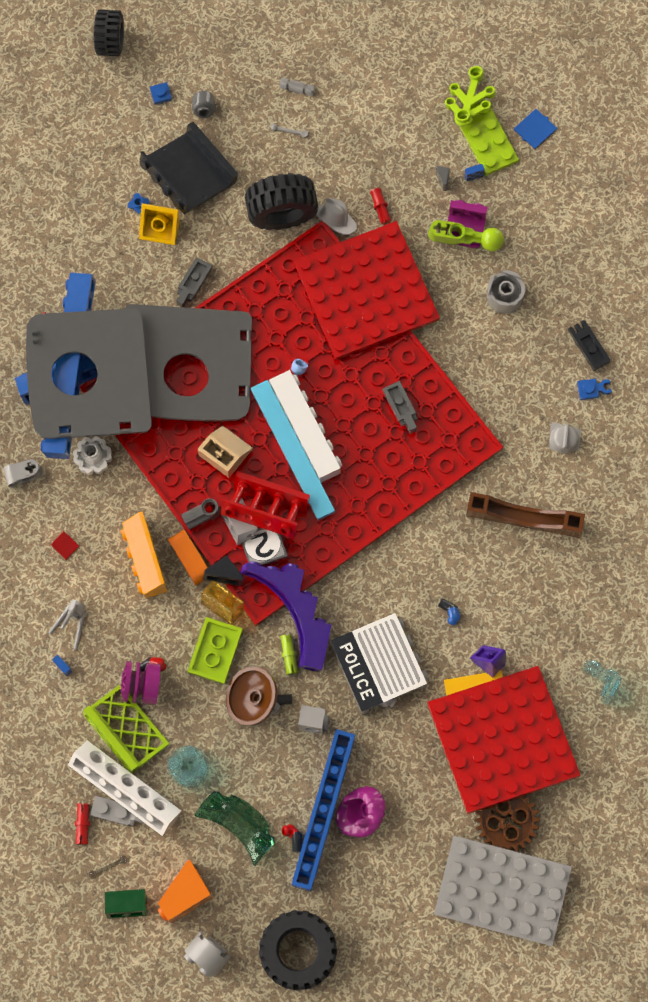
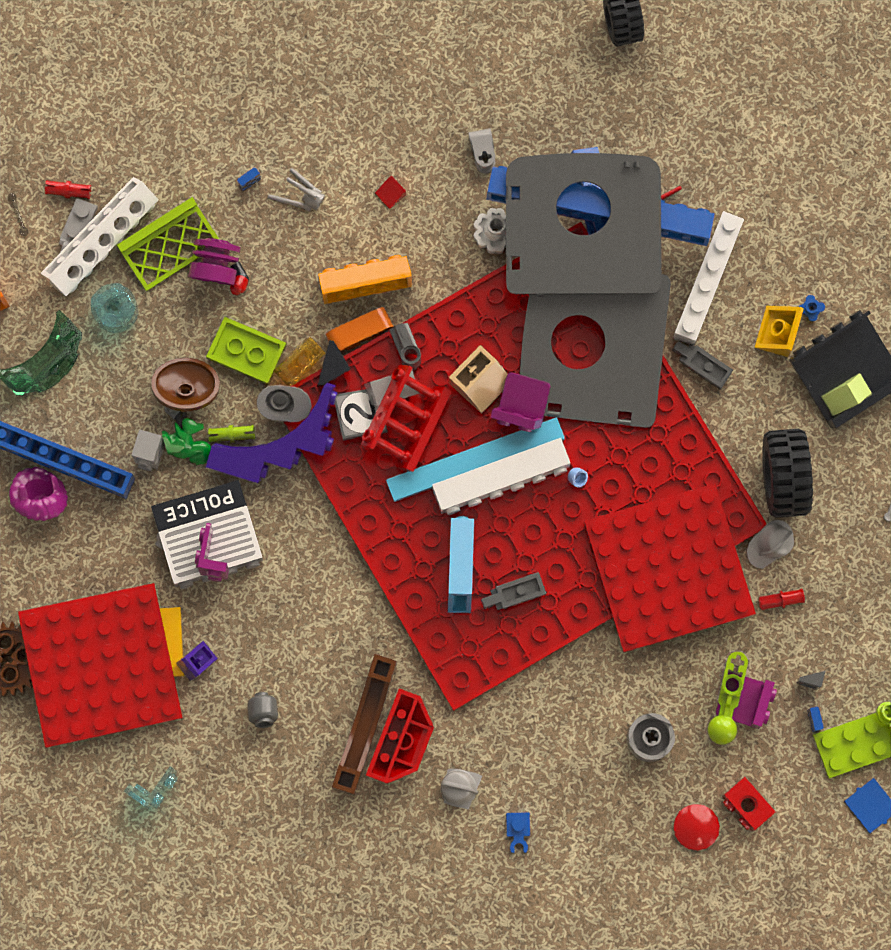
camera: 90 degrees right, 5 degrees up
arm [281,824,302,852] -> none
arm [438,598,461,625] -> none
black hinge [568,320,611,371] -> none
none -> green animal [162,418,211,465]
none -> magenta bracket [195,523,229,582]
none -> dark grey head [247,692,278,728]
none -> light grey piece [257,385,312,422]
none -> red wedge [366,688,434,784]
none -> slope [448,516,474,613]
none -> magenta bracket [491,373,551,432]
none -> white brick [673,211,744,345]
none -> red dish [673,804,720,851]
none -> red brick [722,777,776,831]
none -> yellowish green slope [821,373,871,416]

